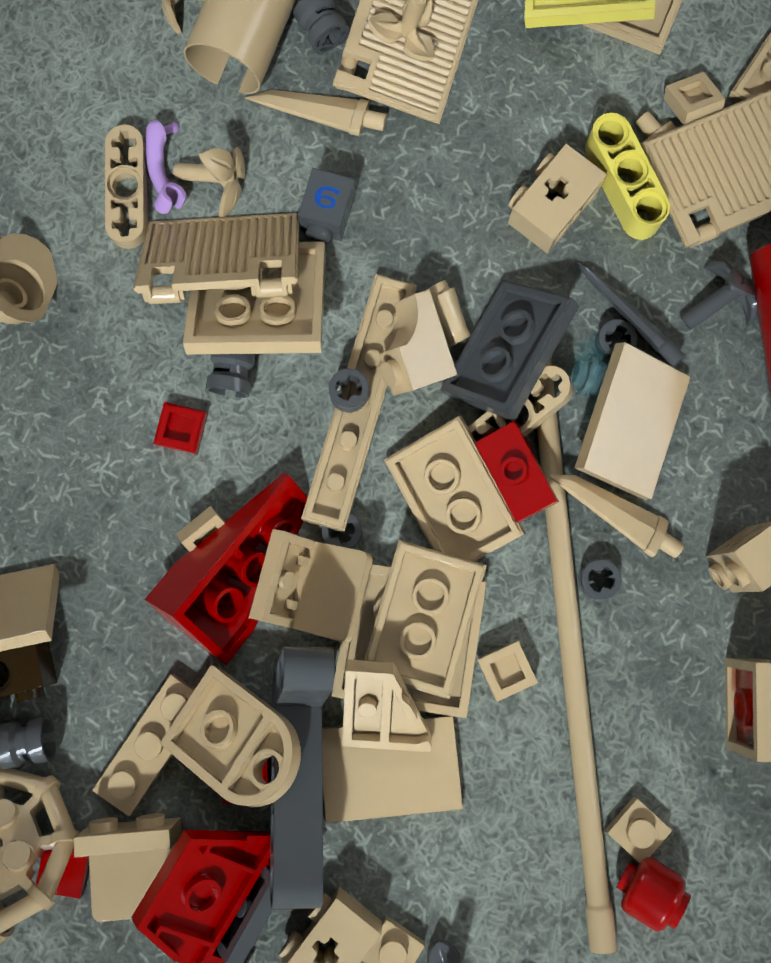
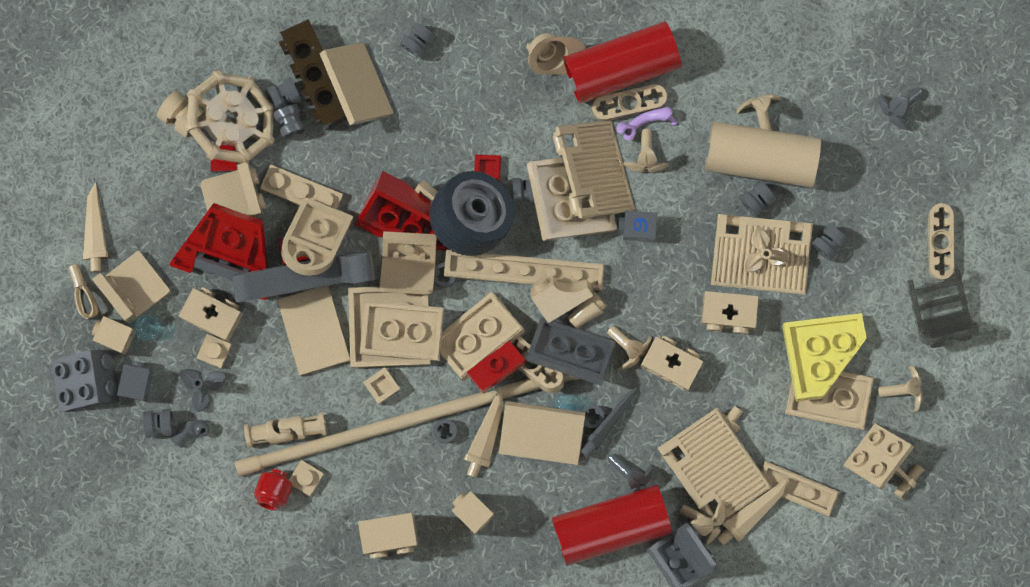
camera: 80 degrees right, 0 degrees up
tan bar [244,90,387,136] -> none
dark grey bush [329,368,369,413] -> none
tan wing [342,659,431,752] -> none
light yellow beam [585,112,670,240] -> none
tan plate [664,72,726,125] -> none
none -> tan piece [244,412,327,448]
none -> black wheel [429,171,515,256]
none -> red piece [563,21,682,104]
none -> tan plant [607,326,652,370]
none -> tan brick [701,291,758,334]

